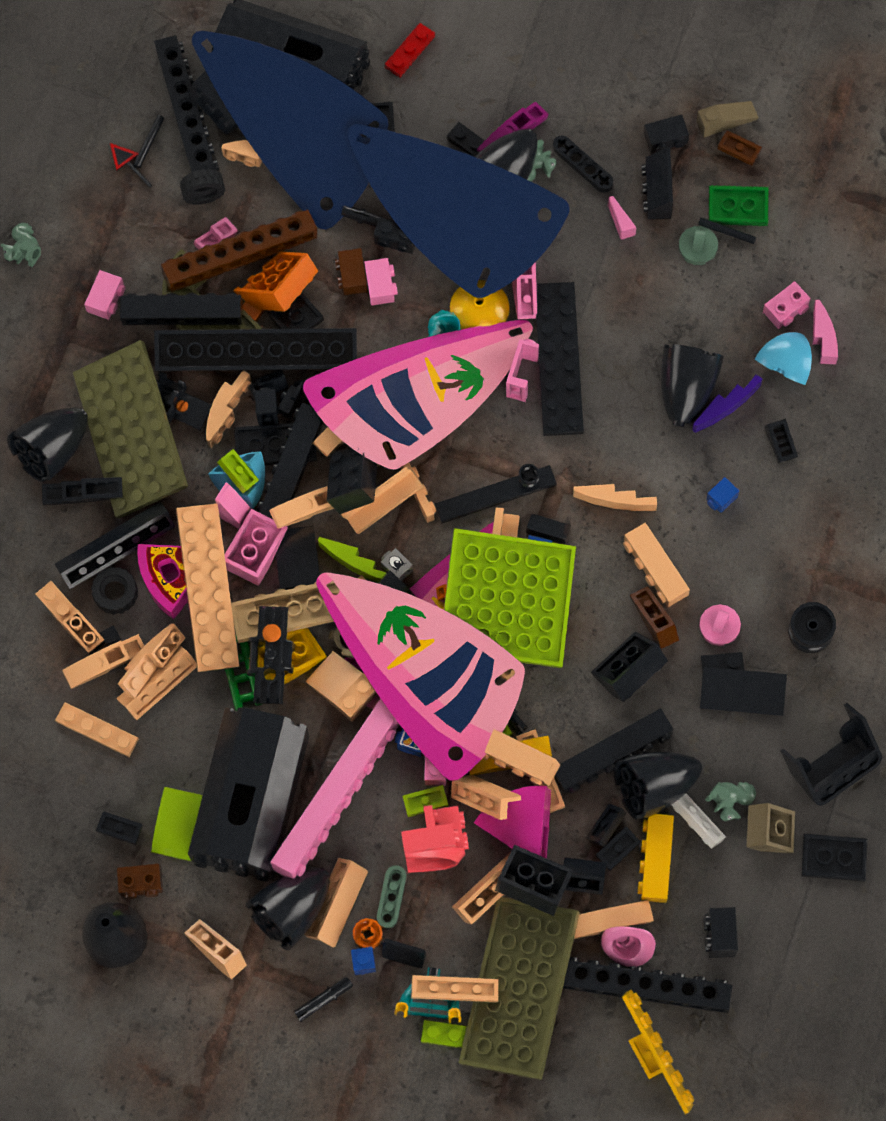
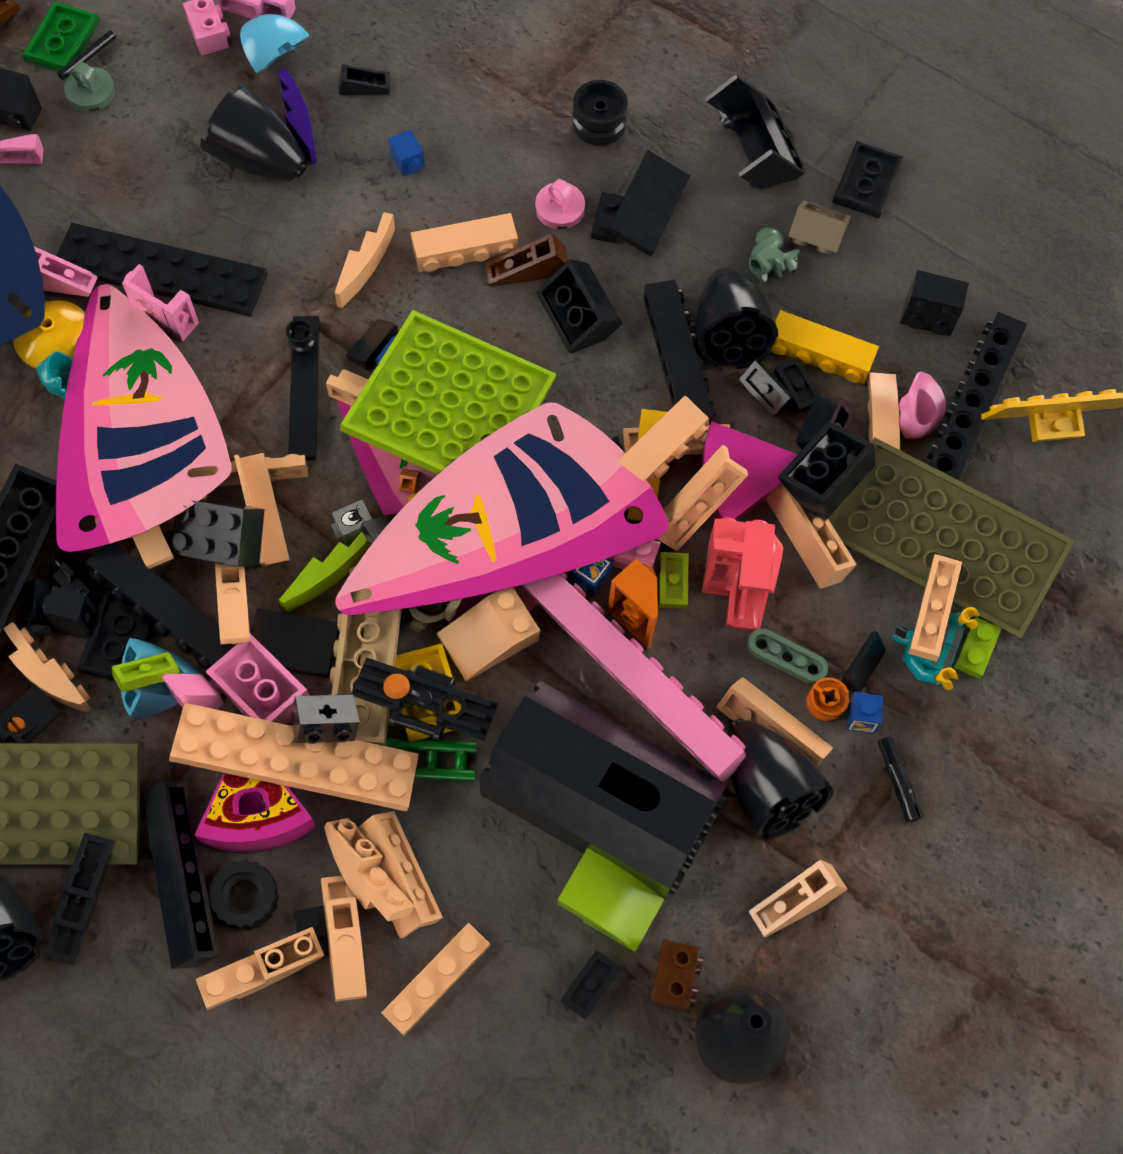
camera: 80 degrees left, 5 degrees down
white plate [672,794,726,849] -> none
none -> brick [291,695,360,744]
none -> orange slope [607,558,658,650]

